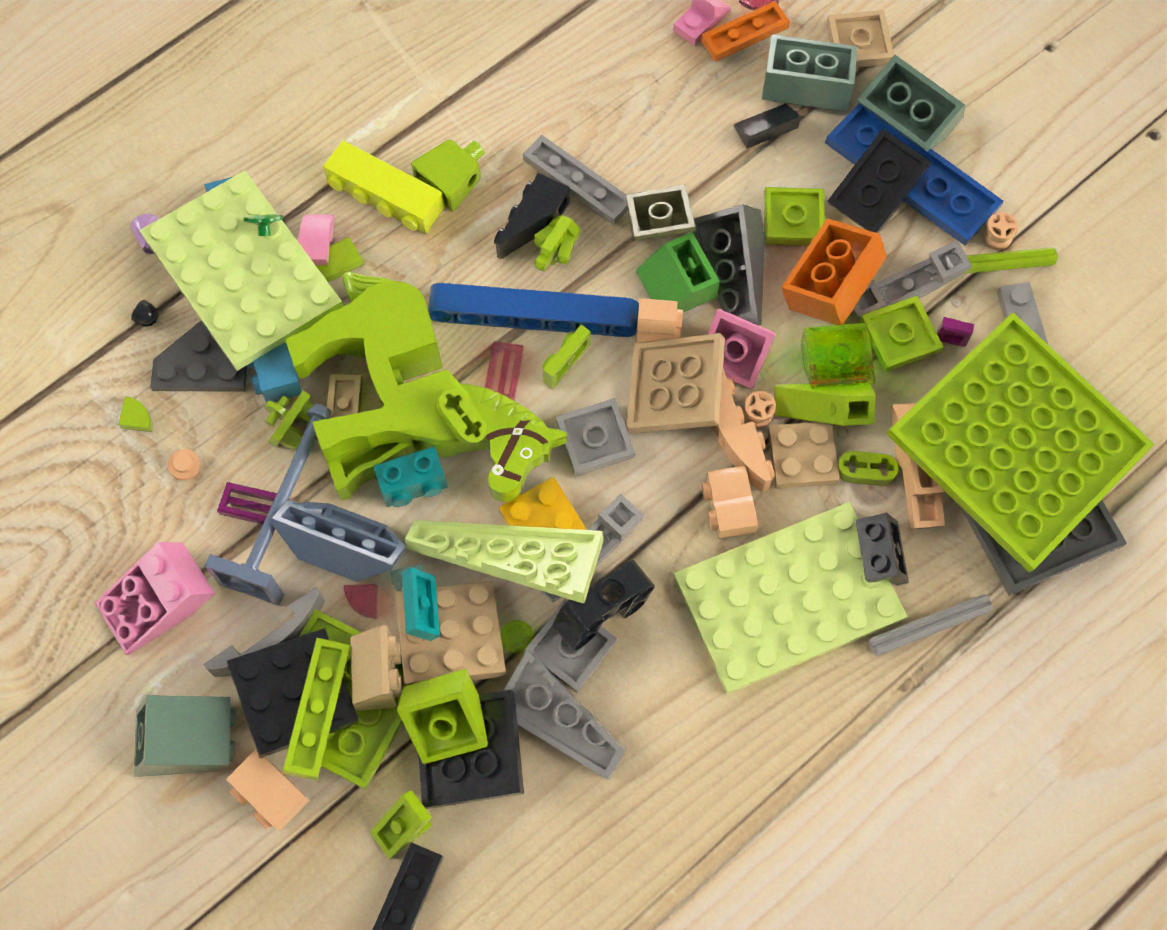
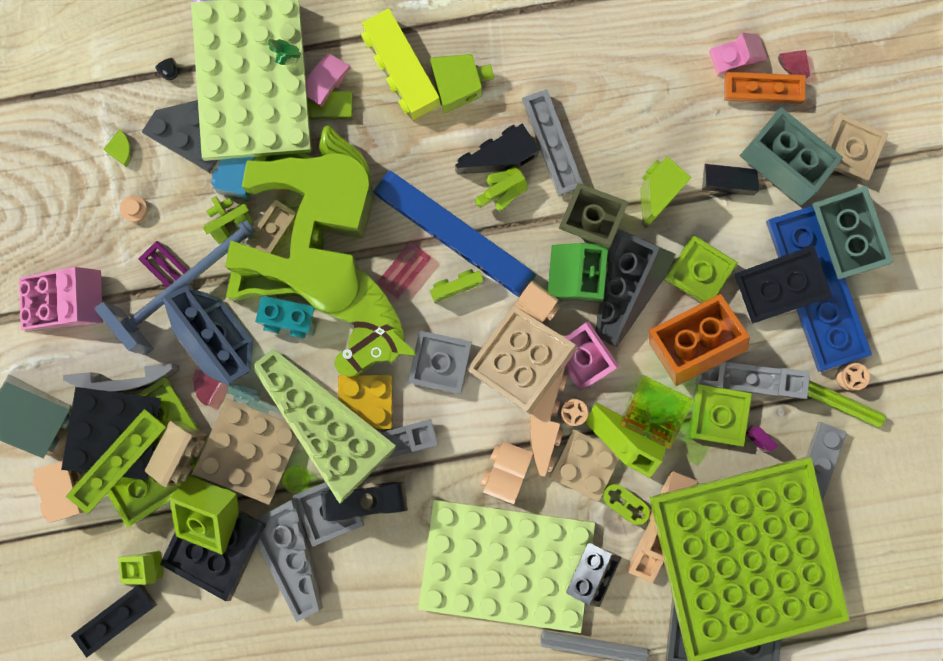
camera: 30 degrees right, 15 degrees up
teal plate [402,567,440,641] -> none
lime beam [436,388,487,446] -> none
none -> lime slope [640,156,692,228]

